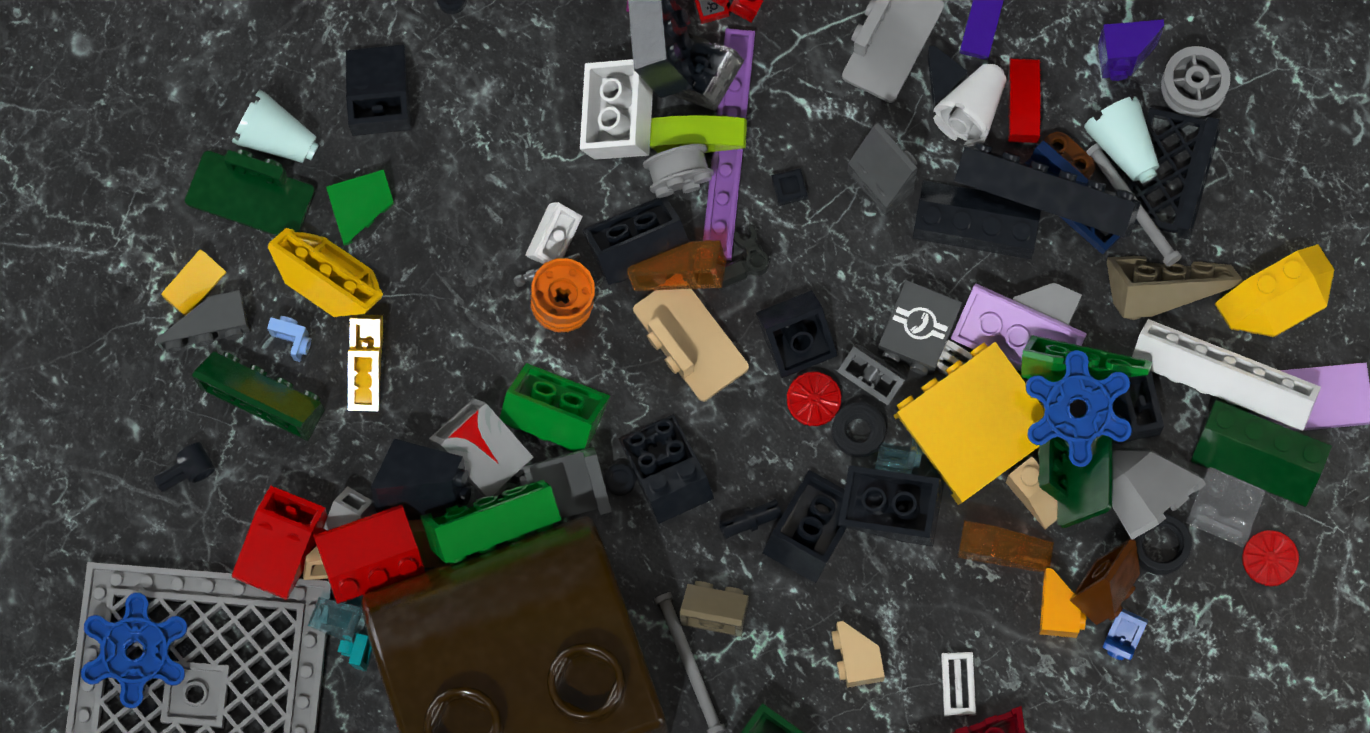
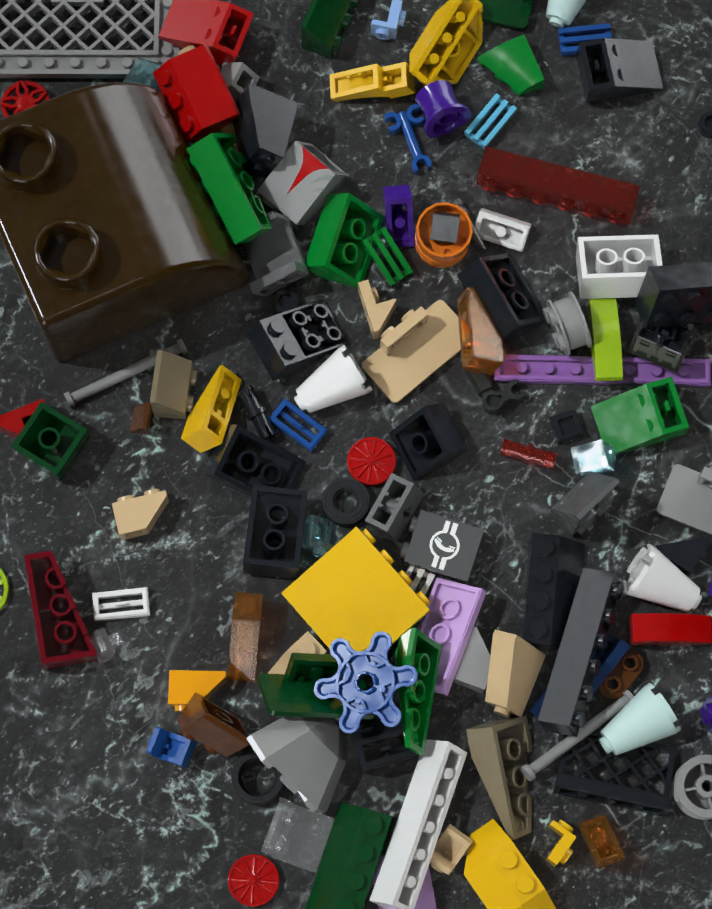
camera: 80 degrees right, 0 degrees up
none -> clear tile [90,628,124,664]
none -> reddish brown slope [129,402,154,435]
none -> yellow slope [181,365,242,453]
none -> blue tile [269,398,328,453]
none -> white cone [294,345,372,413]
none -> tan slope [358,280,397,340]
none -> green tile [361,226,413,286]
none -> dark purple slope [383,185,415,249]
none -> blue bar [384,104,432,175]
none -> dark purple piece [415,80,472,138]
none -> tile [430,211,460,243]
none -> tan bracket [430,824,473,875]
none -> medium azure tile [464,93,517,150]
none -> clear red brick [476,146,640,224]
none -> tan slope [485,629,546,718]
none -> clear red pin [500,438,557,469]
none -> yellow bracket [545,820,576,867]
none -> blue tile [558,23,612,56]
none -> clear light blue brick [571,439,616,478]
none -> clear orange slope [578,814,625,869]
none -> green slope [590,376,689,457]

